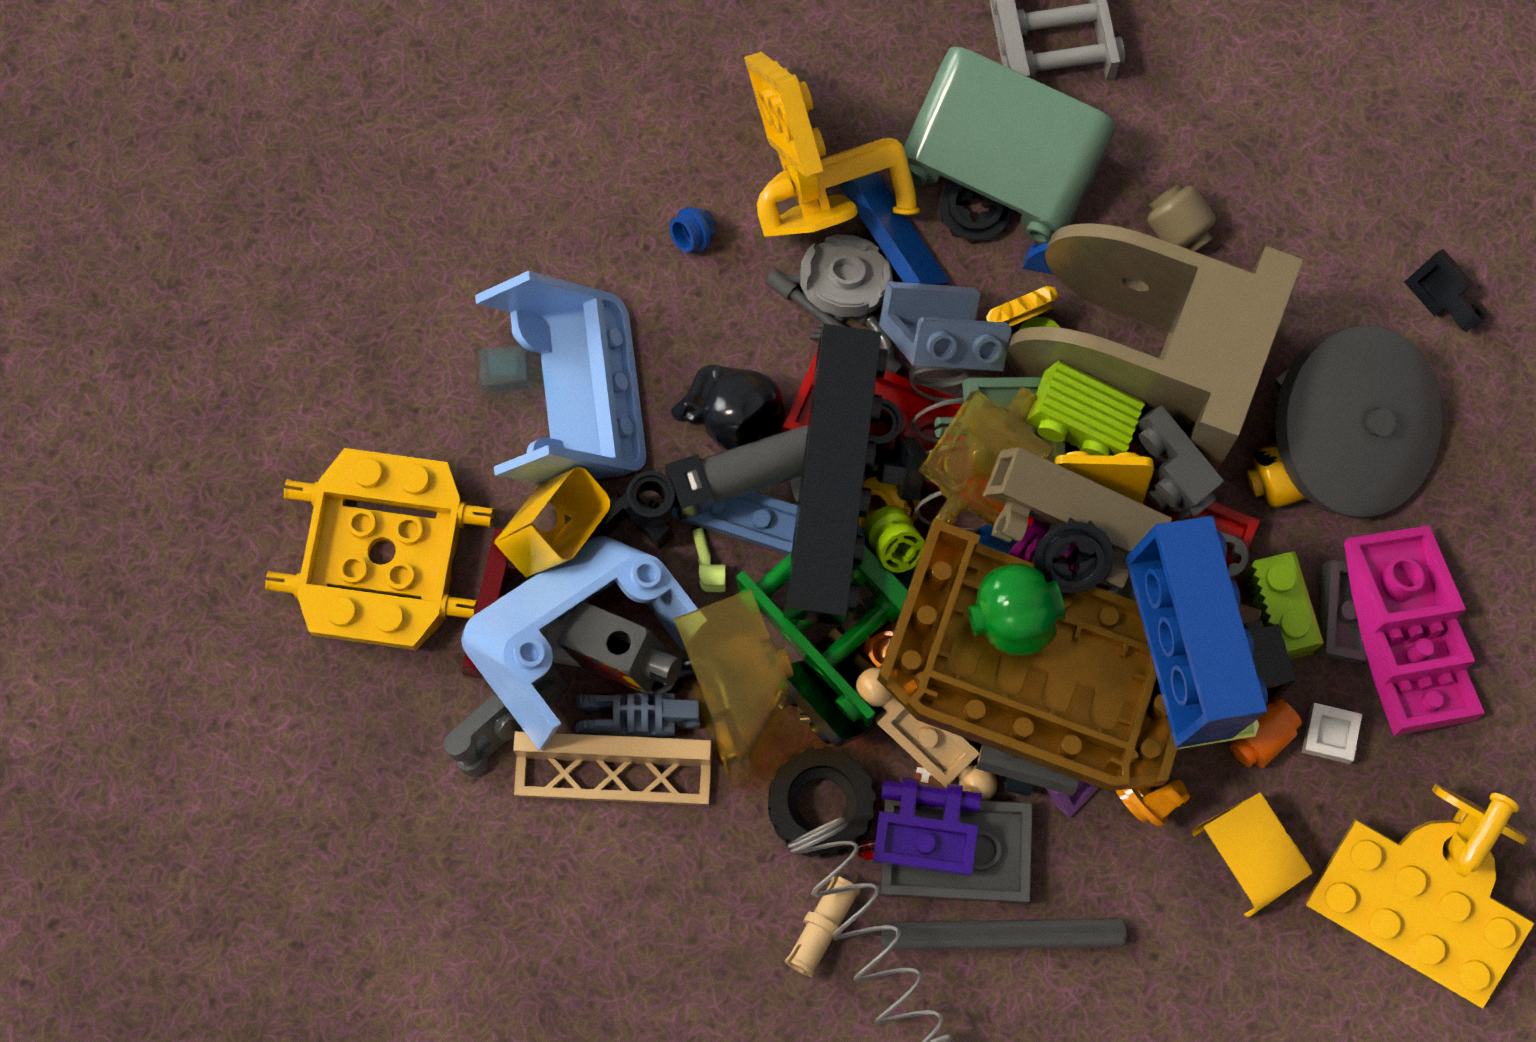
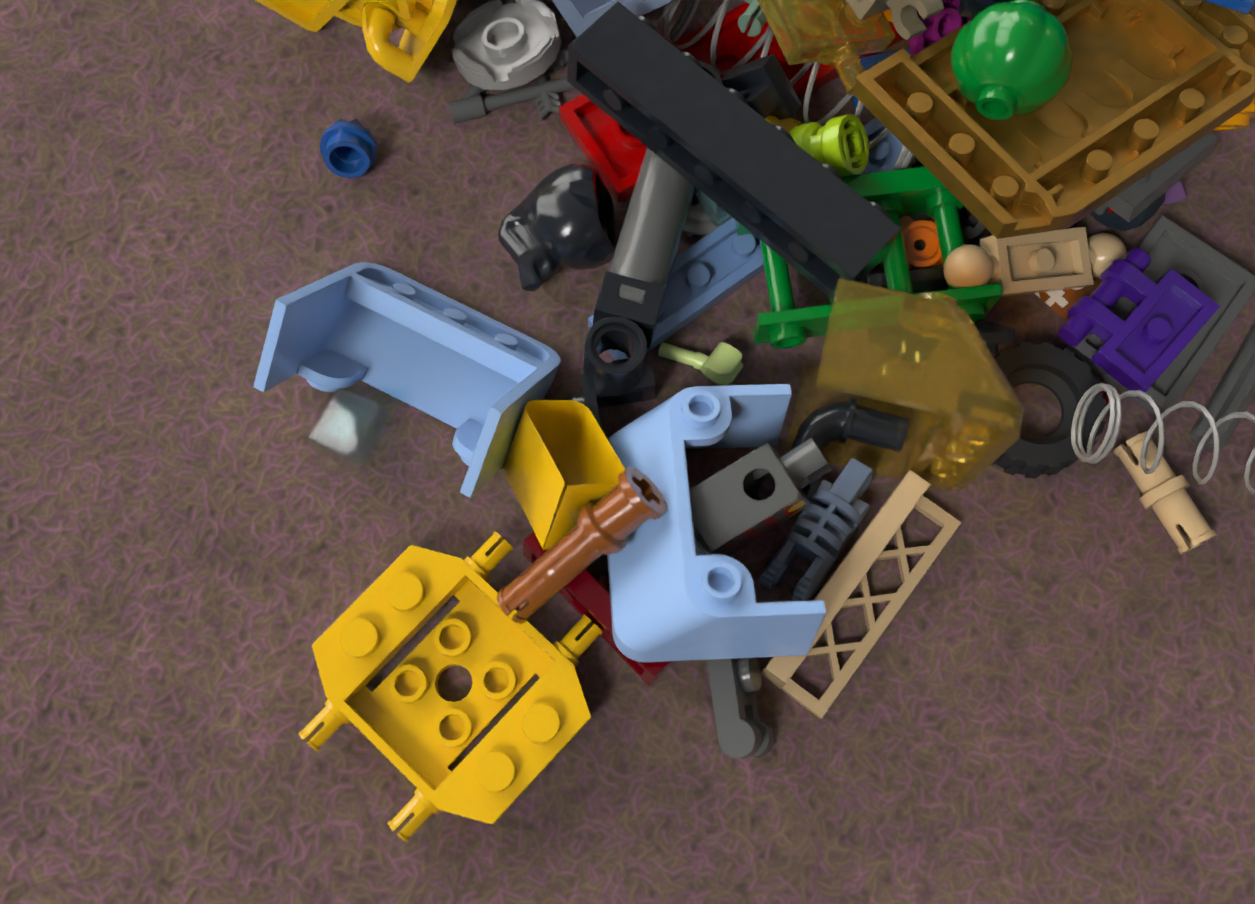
camera: 55 degrees left, 0 degrees up
none -> dark orange pin [497,467,667,624]

